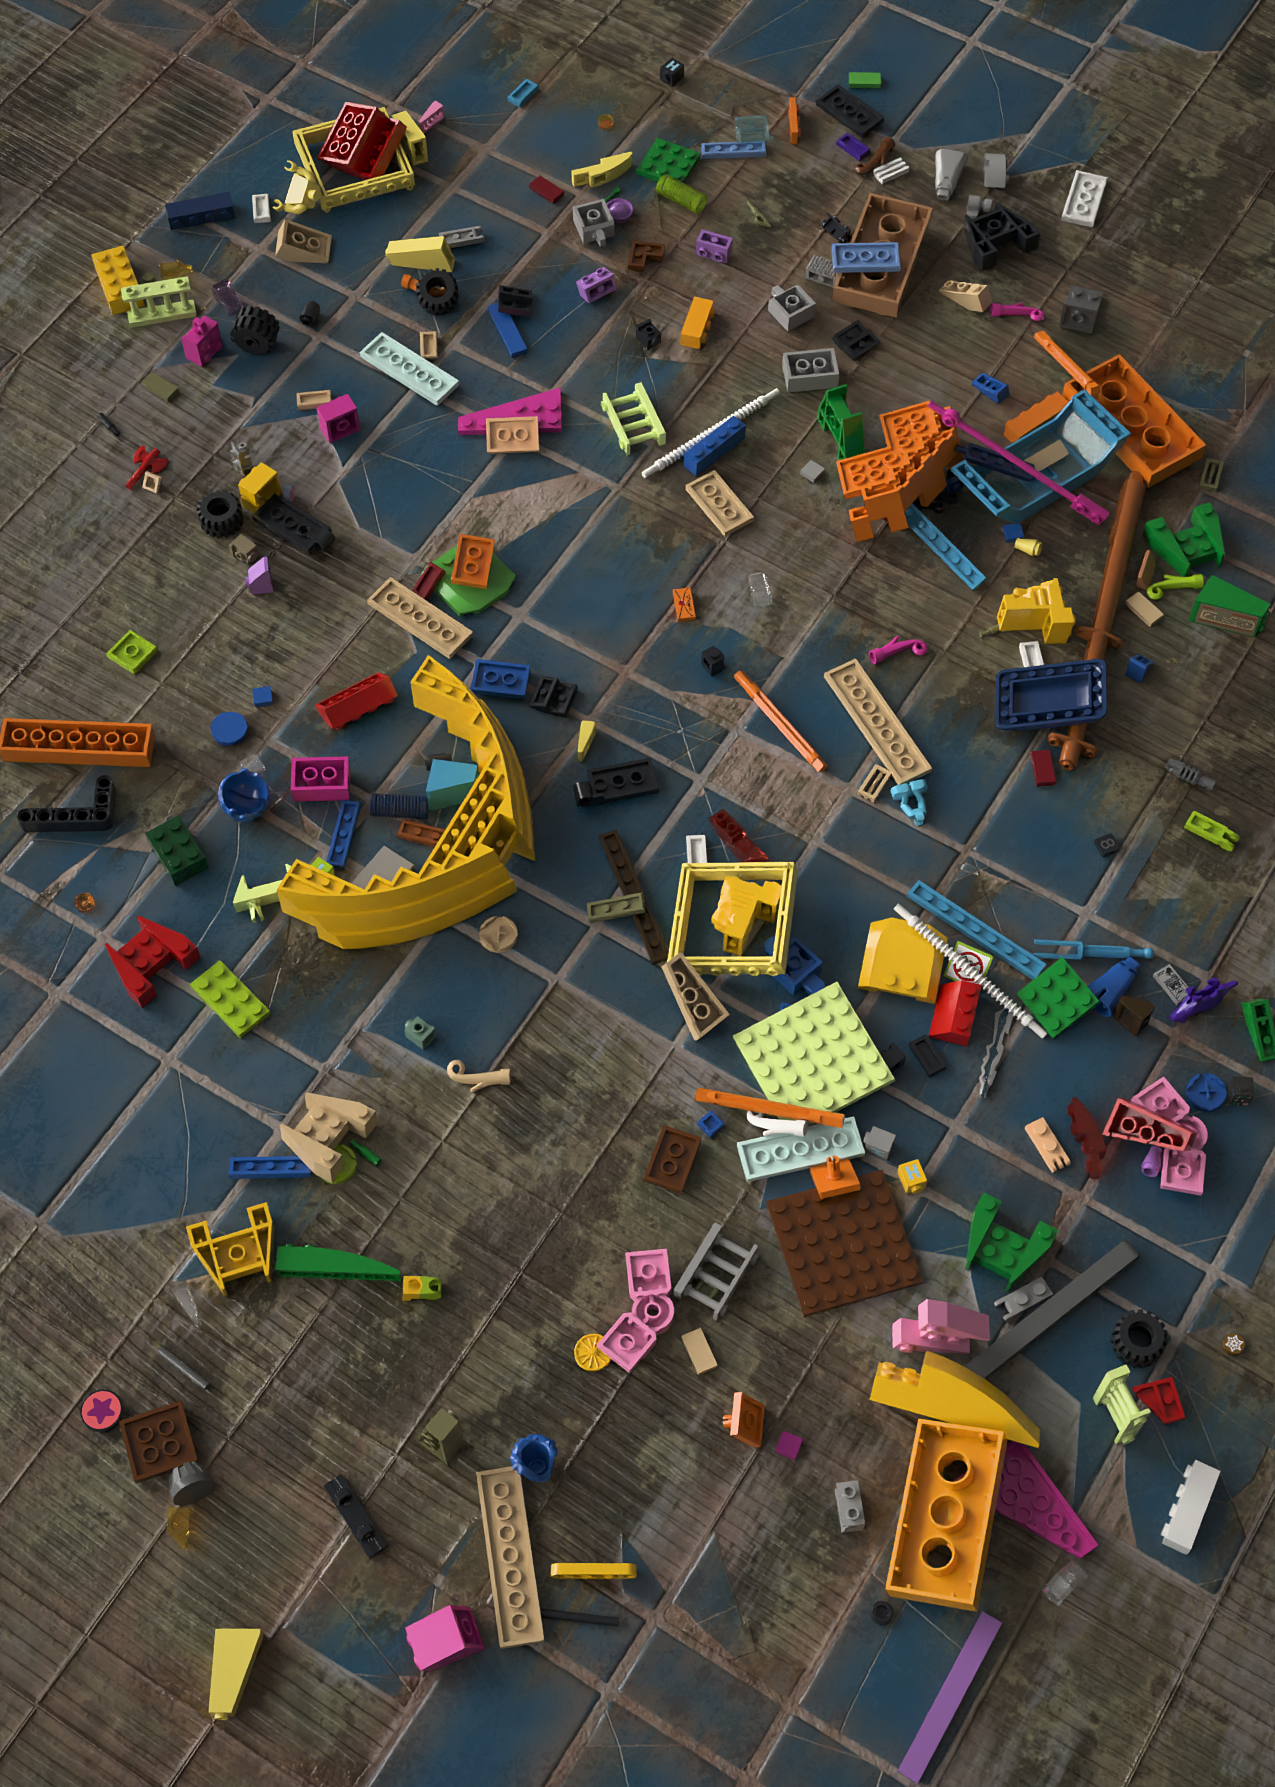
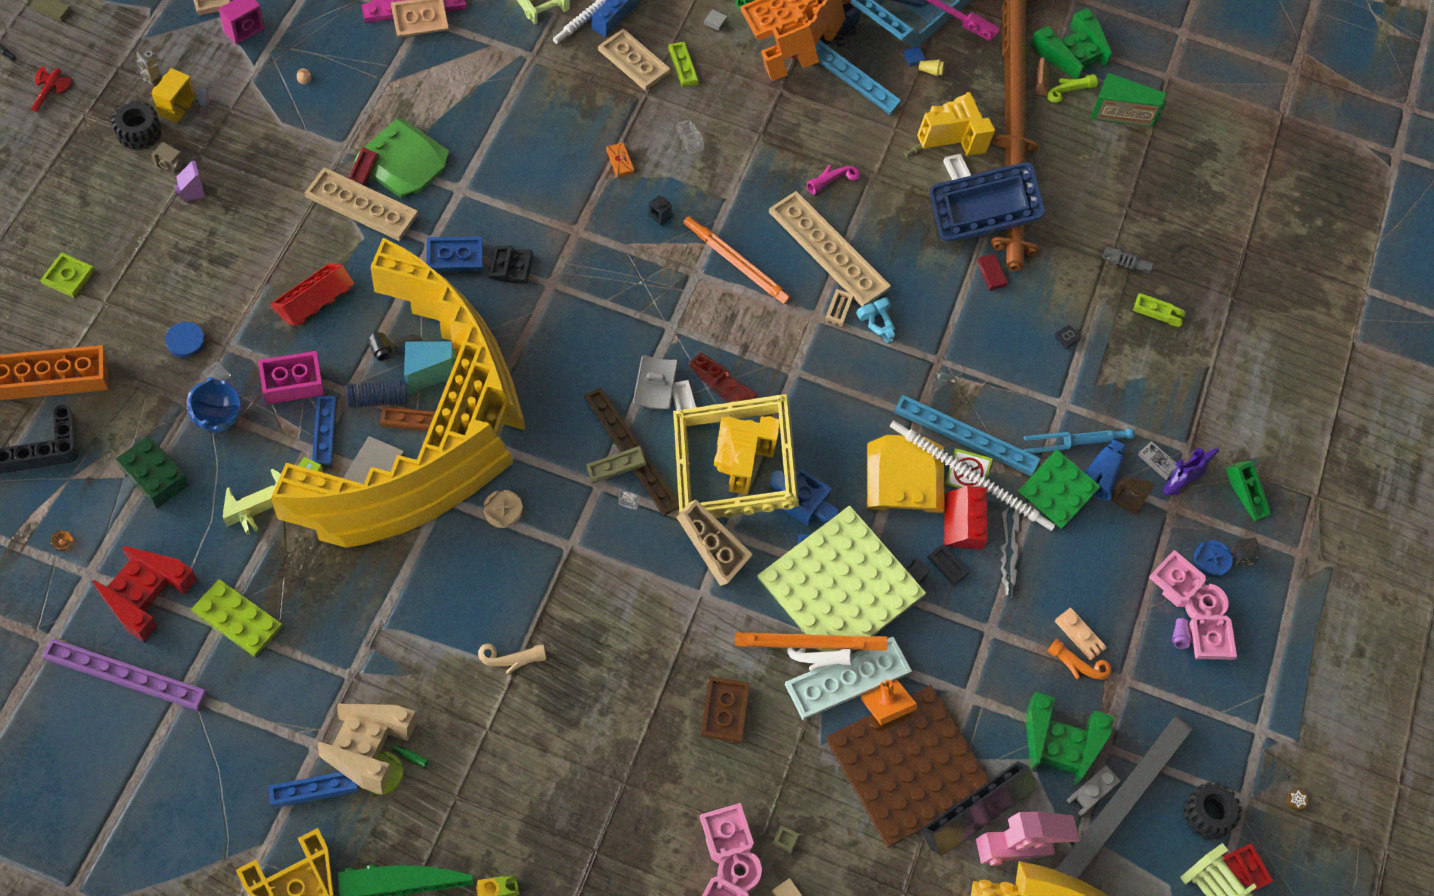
camera: 20 degrees left, 0 degrees up
tan slope [142,471,162,494] -> none
black hinge [252,493,335,555] -> none
blue tile [252,686,273,707] -> none
sand green brick [404,1016,436,1050] -> none
orange plate [451,534,495,589] -> none
black hinge [573,757,659,807] -> none
light yellow slope [578,720,596,762] -> none
light grey fence [673,1222,759,1321] -> none
blue tile [697,1110,725,1139] -> none
light grey brick [863,1126,896,1160] -> none
yellow brick [897,1159,927,1194] -> none
clear red slope [1067,1097,1107,1179] -> none
red wedge [1102,1098,1198,1151] -> none
tan tile [1125,591,1164,627] -> none
blue slope [1125,654,1155,683] -> none
none -> medium lavender tile [42,638,207,711]
none -> light nougat hinge [297,68,311,84]
none -> black brick [368,332,392,361]
none -> clear tile [618,490,640,510]
none -> light grey shield [633,355,678,409]
none -> lime tile [668,42,699,87]
none -> black brick [921,761,1038,856]
none -> orange plant [1047,639,1112,680]

